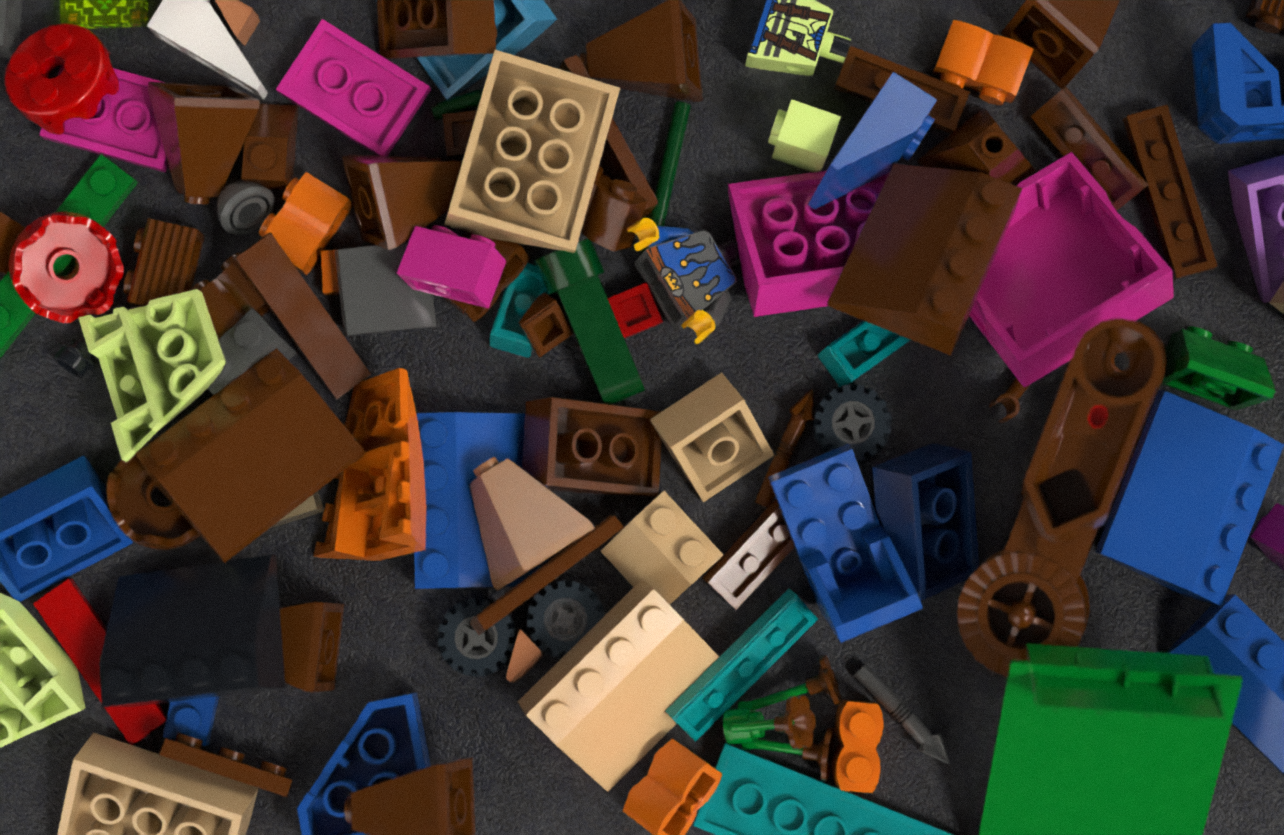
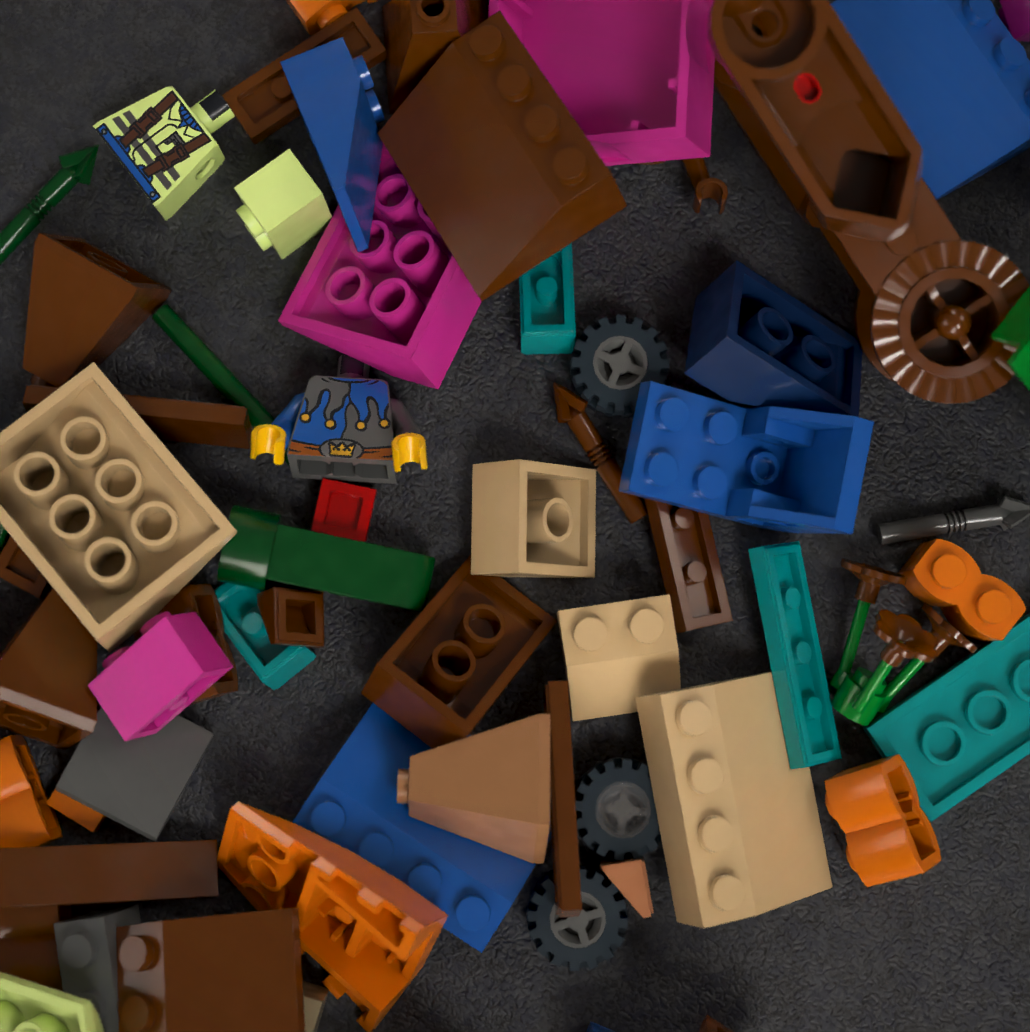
camera: 55 degrees left, 0 degrees up
reddish brown brick [581,166,647,252] -> none

